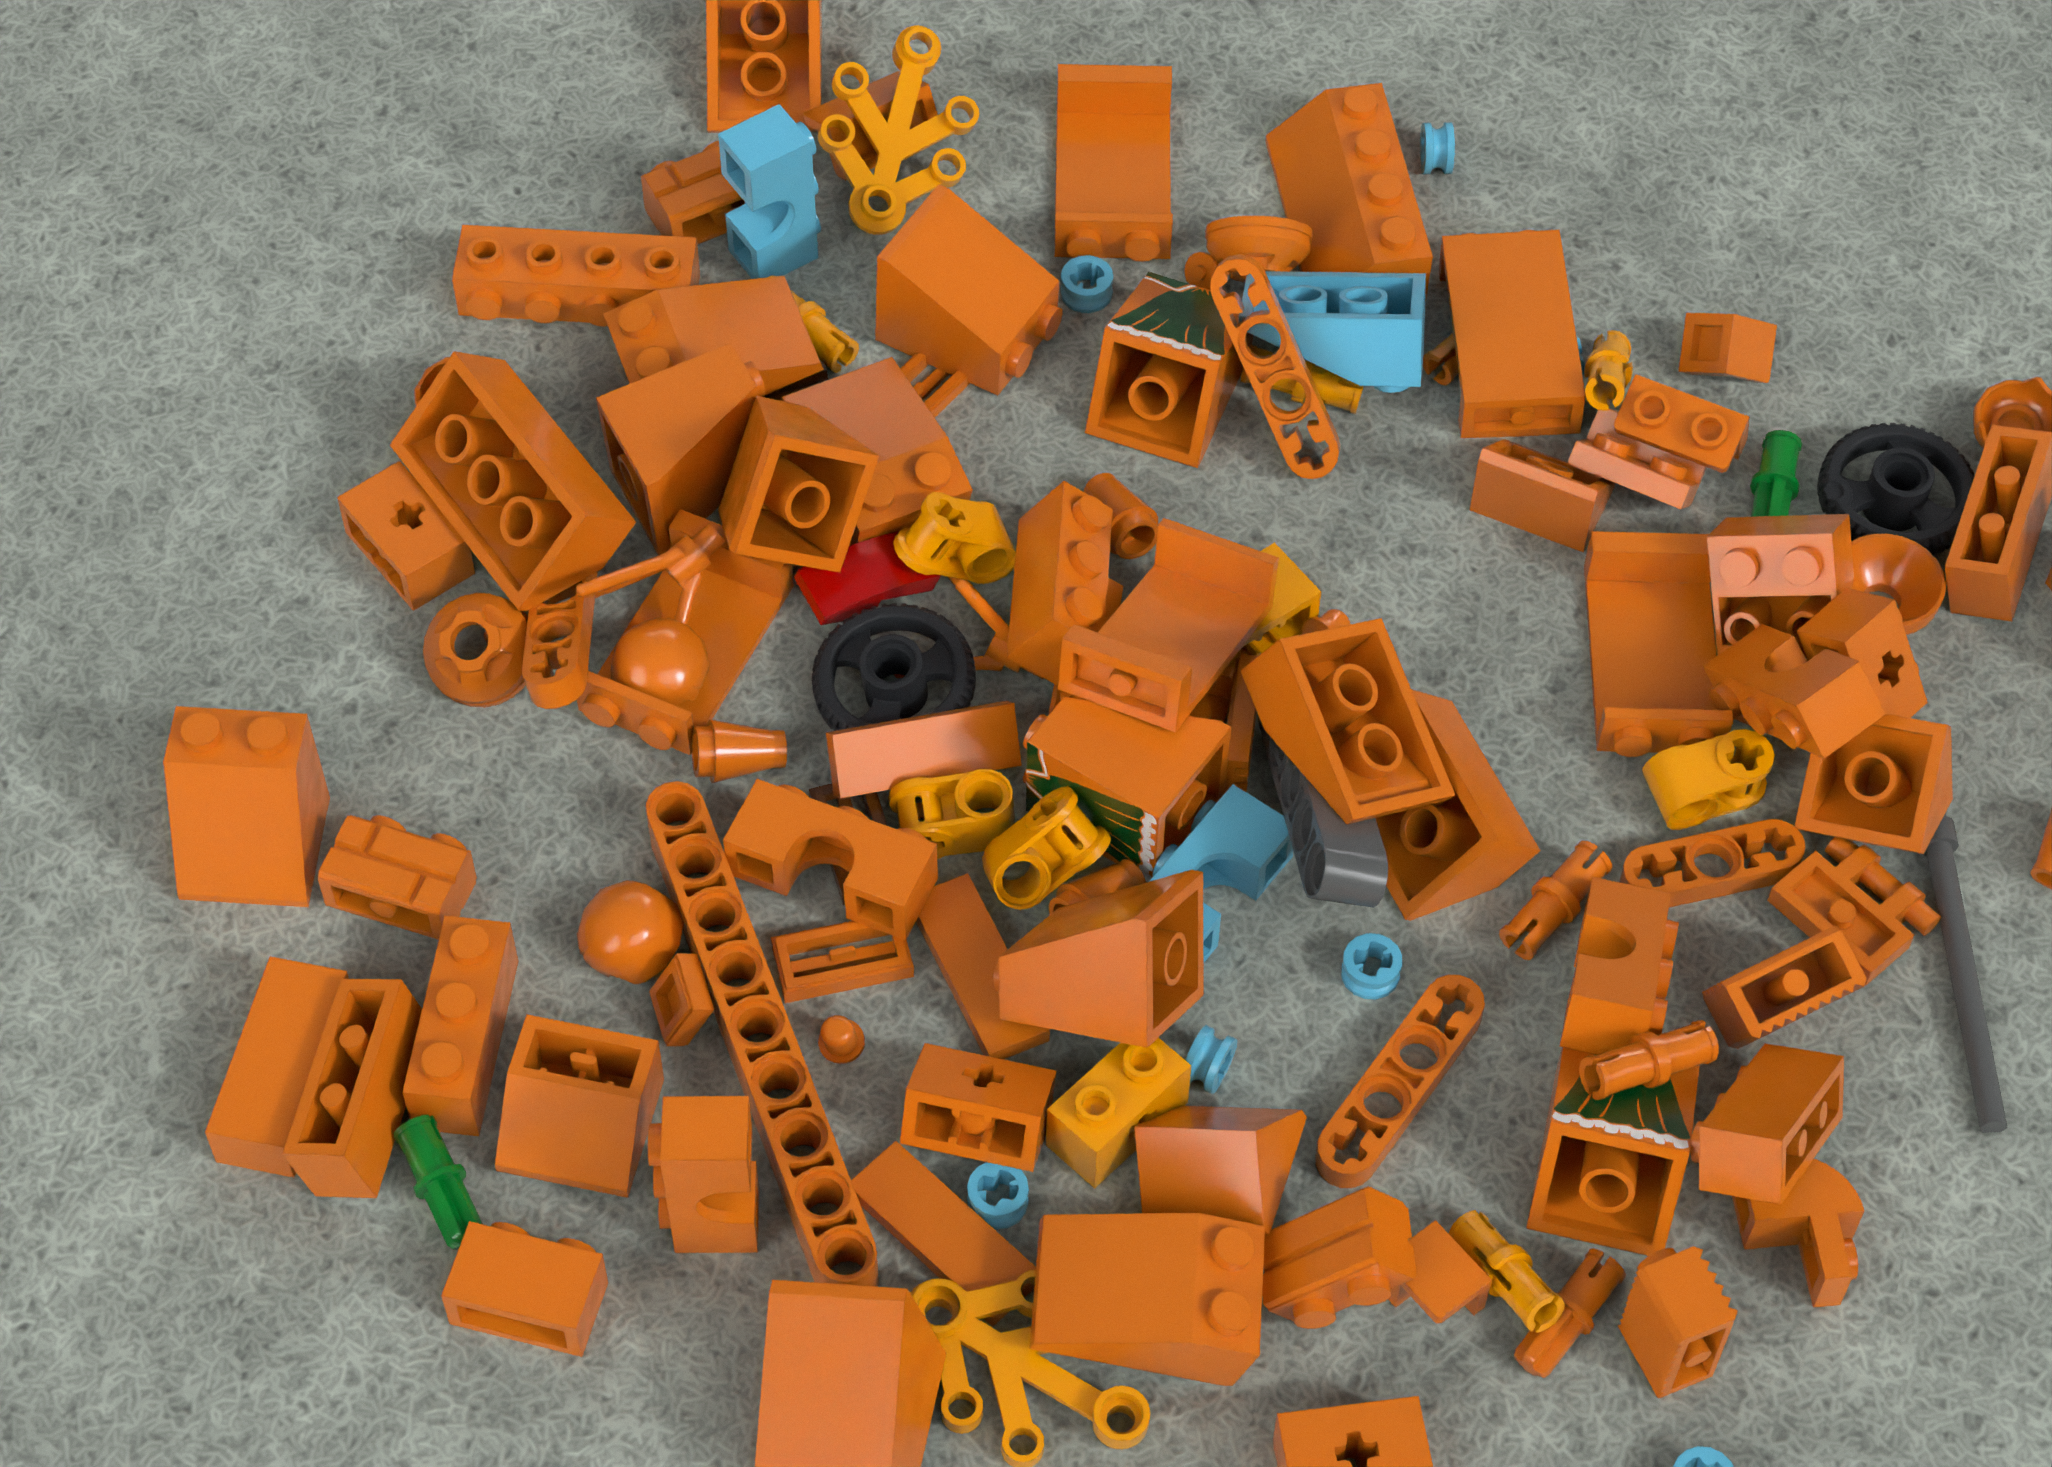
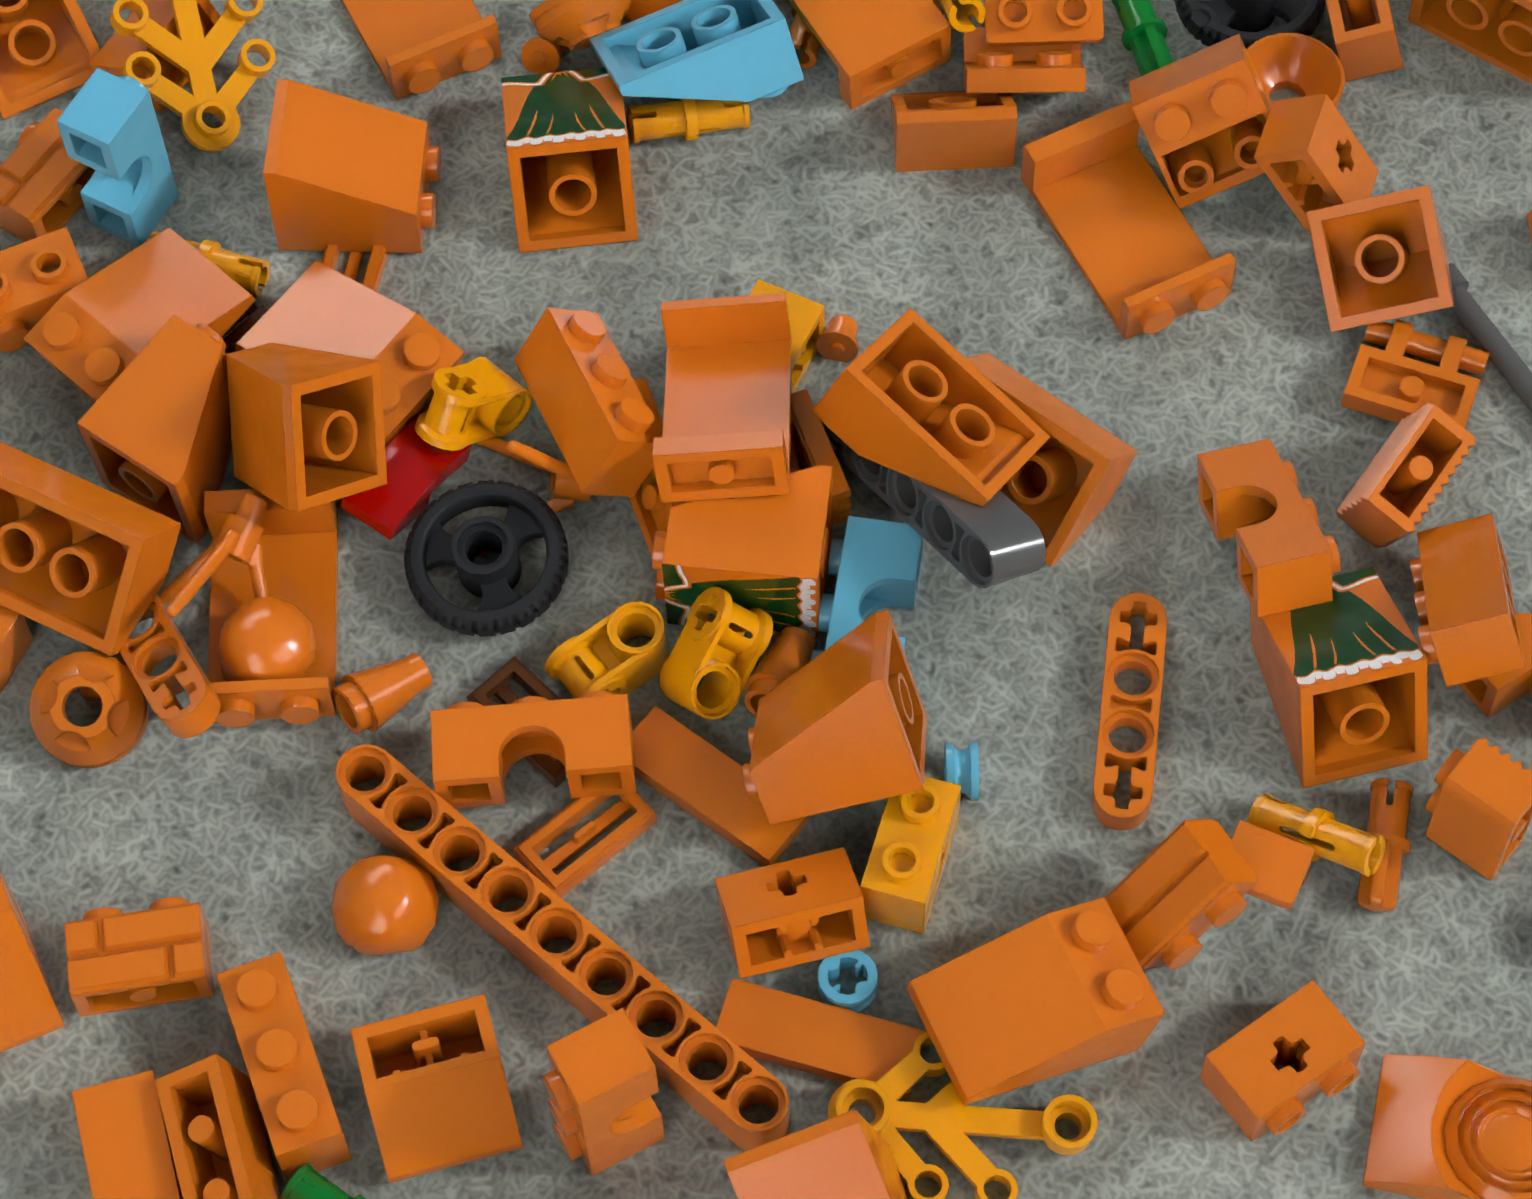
camera: 25 degrees left, 5 degrees up
orange tile [649,953,715,1046] -> none
orange piece [818,1015,865,1064] -> none
orange tile [826,700,1022,799] -> none
medium azure bush [1060,255,1113,313] -> none
orange cone [1084,473,1158,559] -> none
orange slope [1134,1105,1307,1236] -> none
orange beam [1210,254,1340,479] -> none
medium azure bush [1341,933,1402,1000] -> none
orange pin [1499,840,1612,960] -> none
orange pin [1579,1020,1719,1100] -> none
orange beam [1619,819,1805,908] -> none
light orange piece [1642,729,1775,830] -> none
orange arch [1703,624,1886,759] -> none

